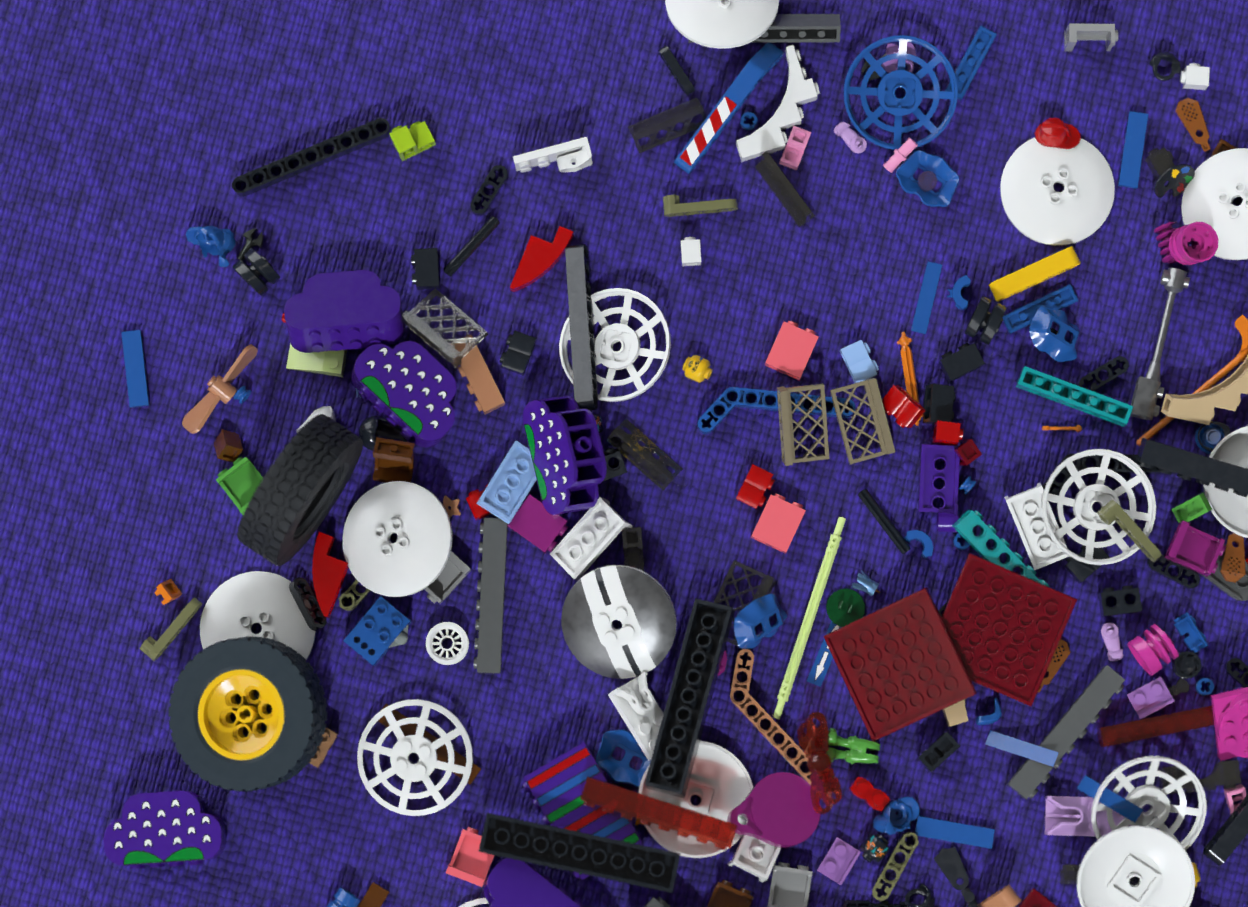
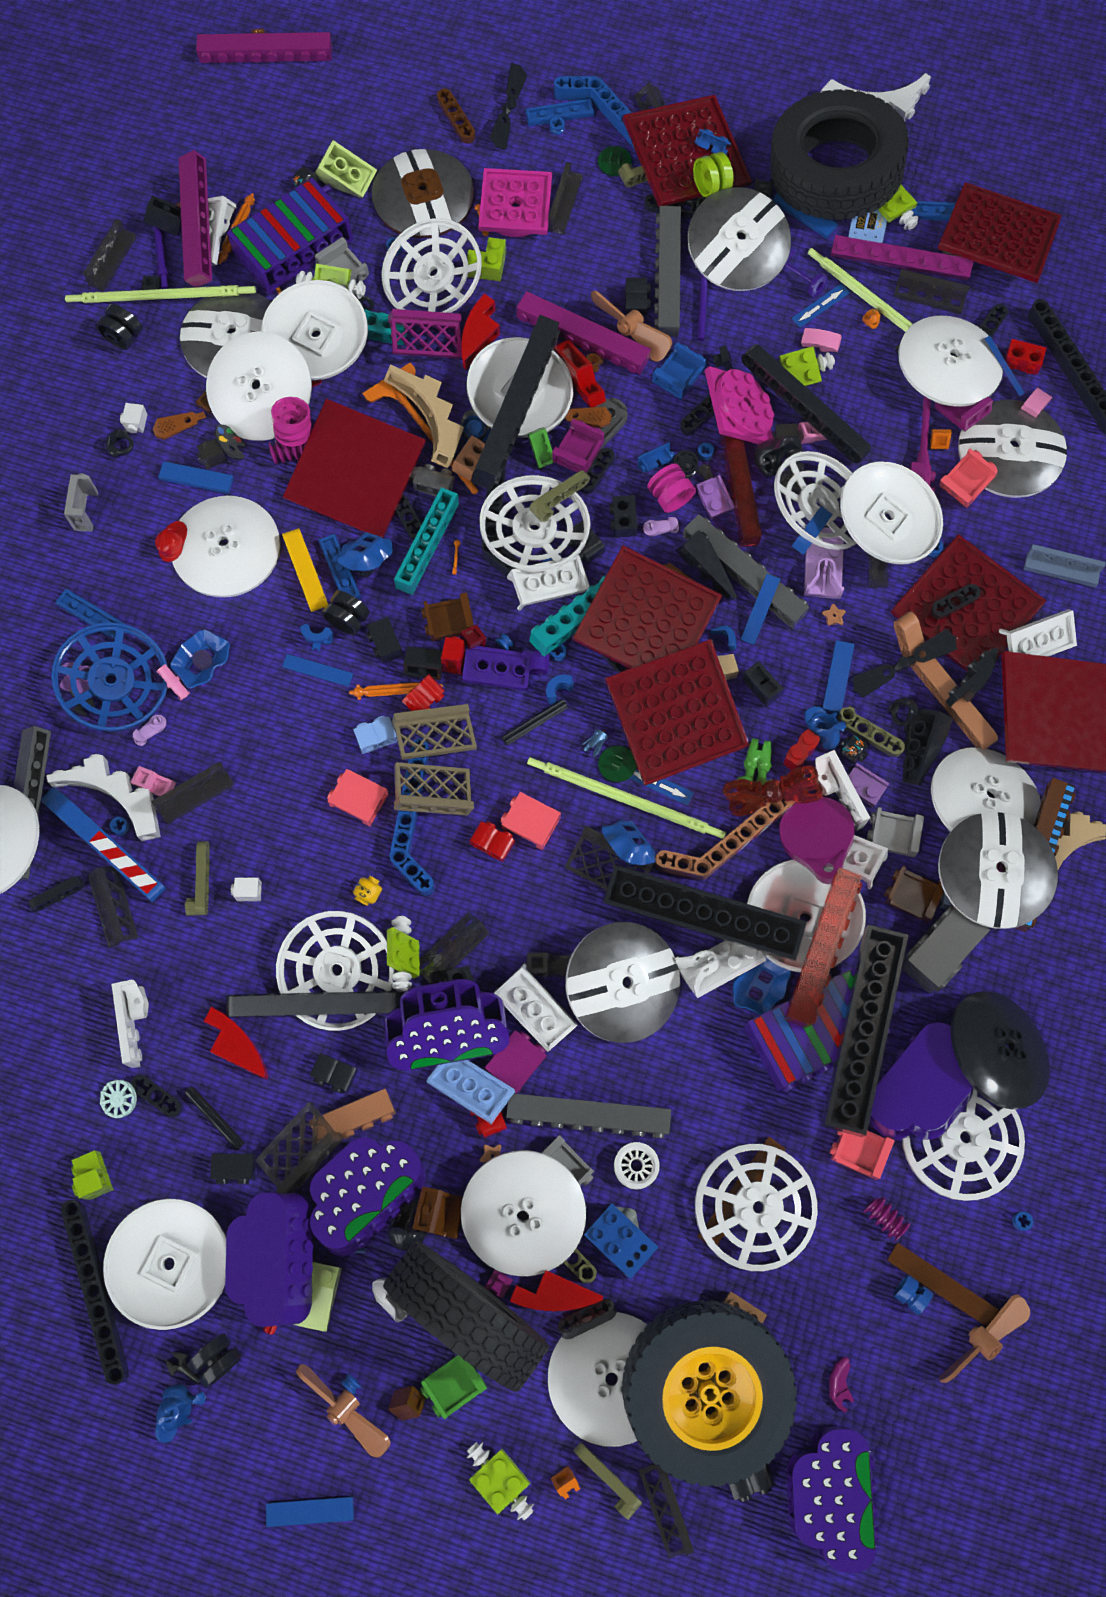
camera: 90 degrees left, 10 degrees down
none -> light aqua wheel [100,1080,137,1118]
none -> white dish [103,1199,226,1330]
none -> dark red tile [283,399,426,538]
none -> lime plate [387,916,420,992]
none -> reddish brown panel [421,592,474,642]
none -> nougat brick [452,436,485,481]
none -> lime plate [466,1442,534,1520]
none -> magenta tile [484,1270,513,1299]
none -> clear smoke fence [639,1464,694,1559]
none -> black wedge [675,530,737,601]
none -> black brick [729,1463,775,1502]
none -> black piece [754,436,802,477]
none -> white plate [810,750,870,831]
none -> nougat plate [822,604,846,626]
none -> magenta piece [829,1357,854,1413]
none -> magenta piece [863,1196,910,1242]

